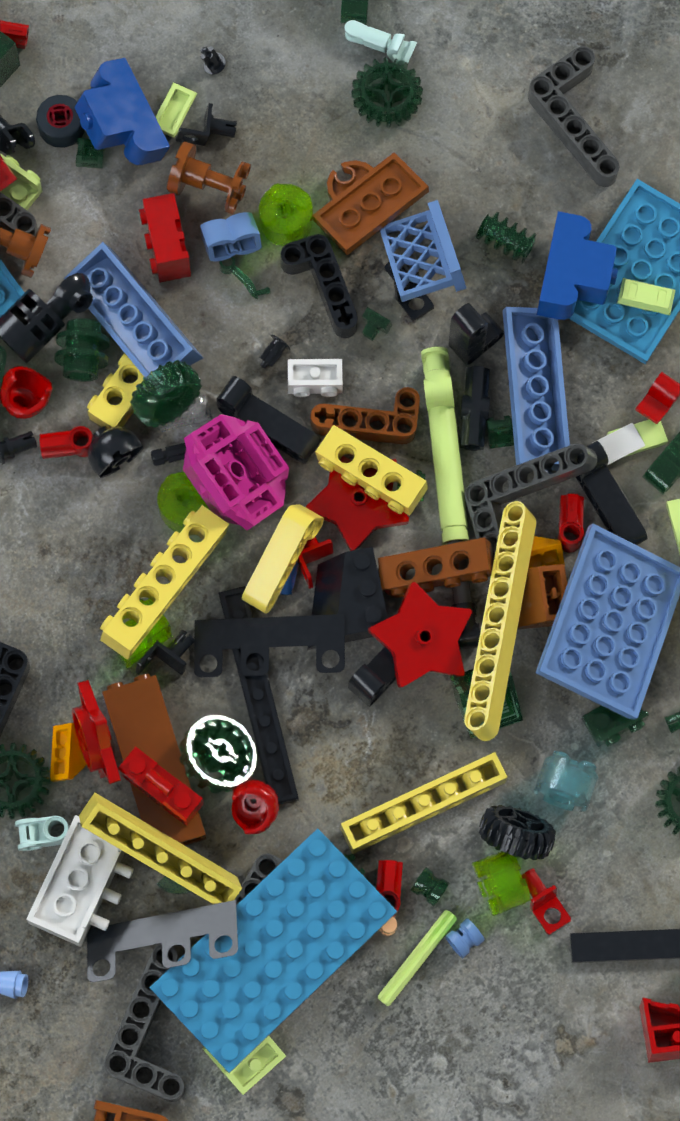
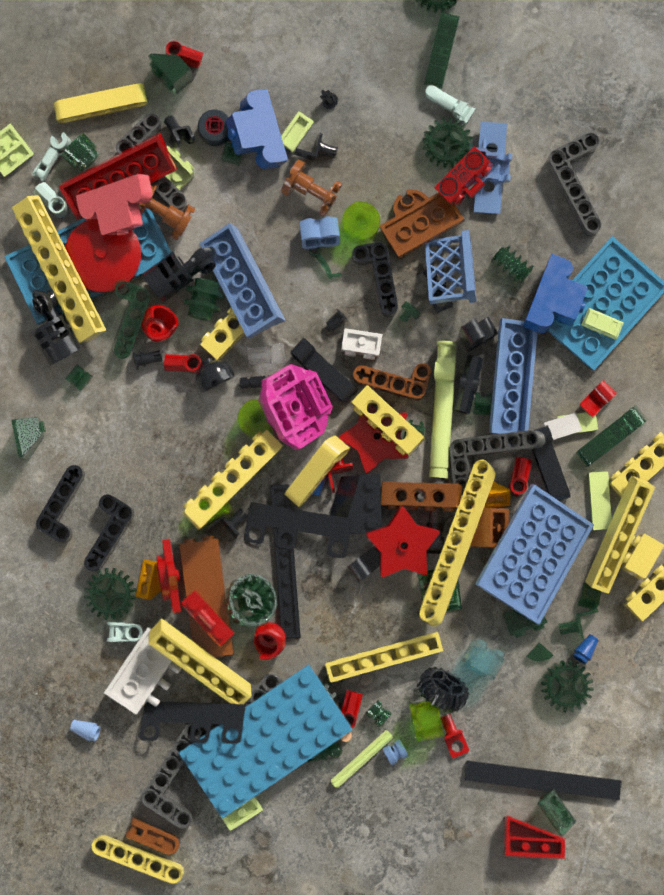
camera: 15 degrees right, 10 degrees up
clear green gear [130,360,202,428] -> none
red wedge [139,193,191,283] -> none
none -> clear green pin [307,743,343,763]
none -> red piece [434,146,494,207]
none -> medium blue piece [470,122,512,214]
none -> clear green tile [526,642,554,661]

